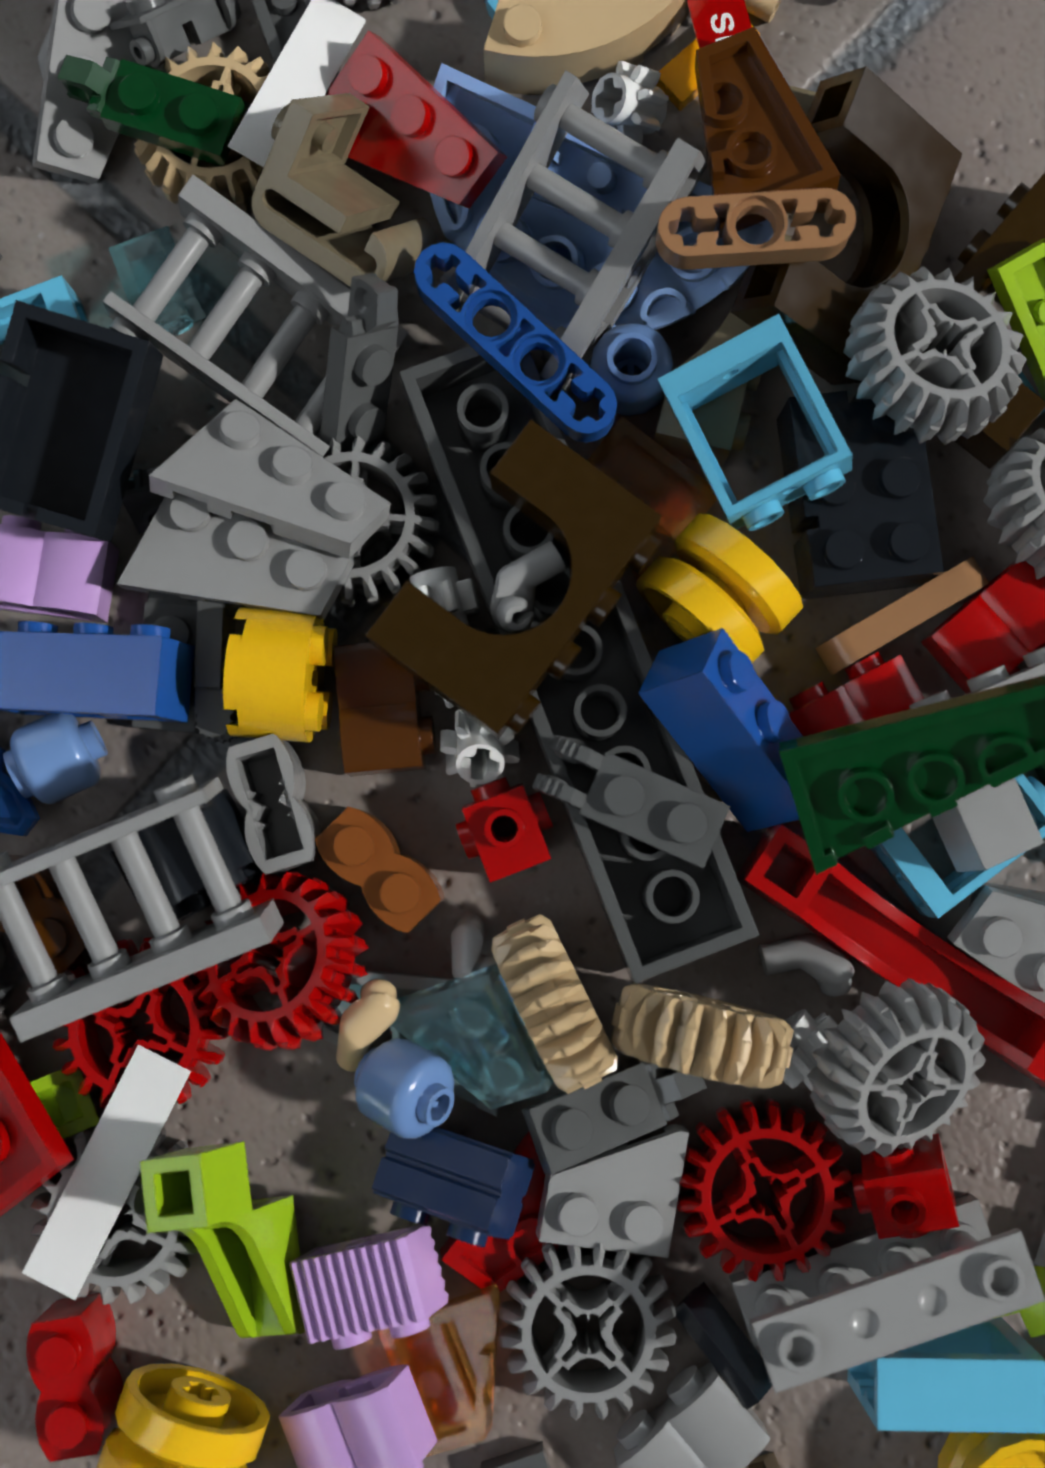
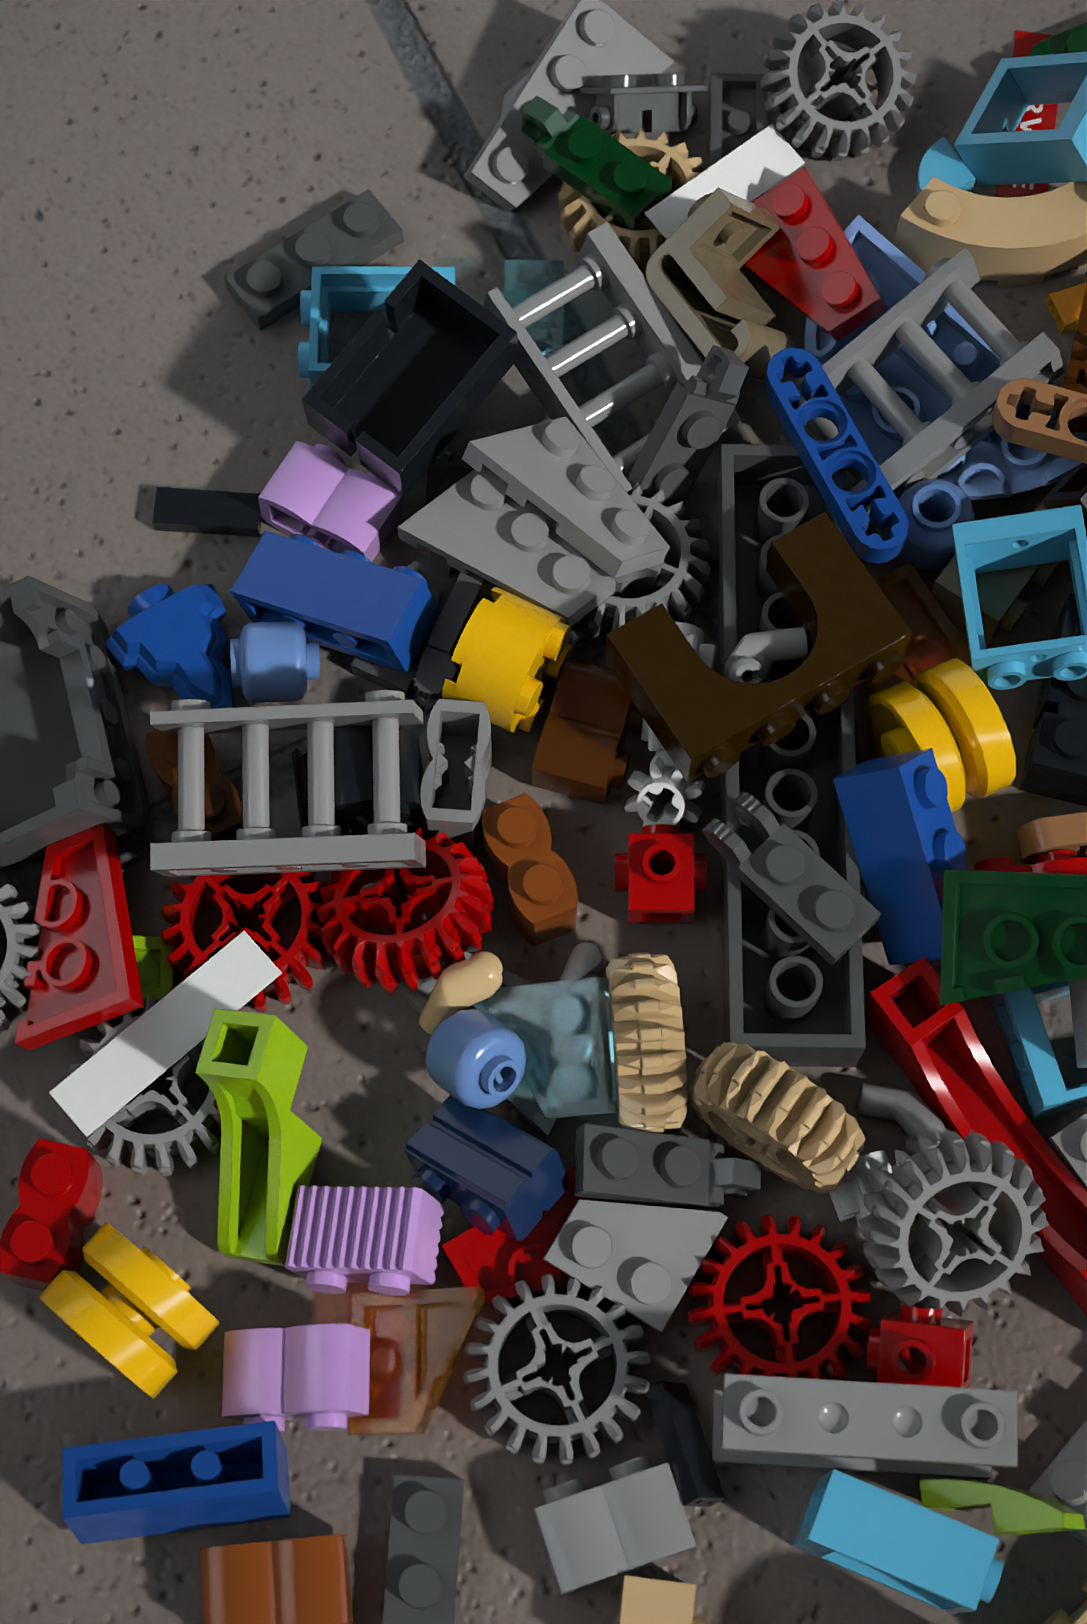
camera: 20 degrees right, 15 degrees down
white gear [591,60,668,145] -> none

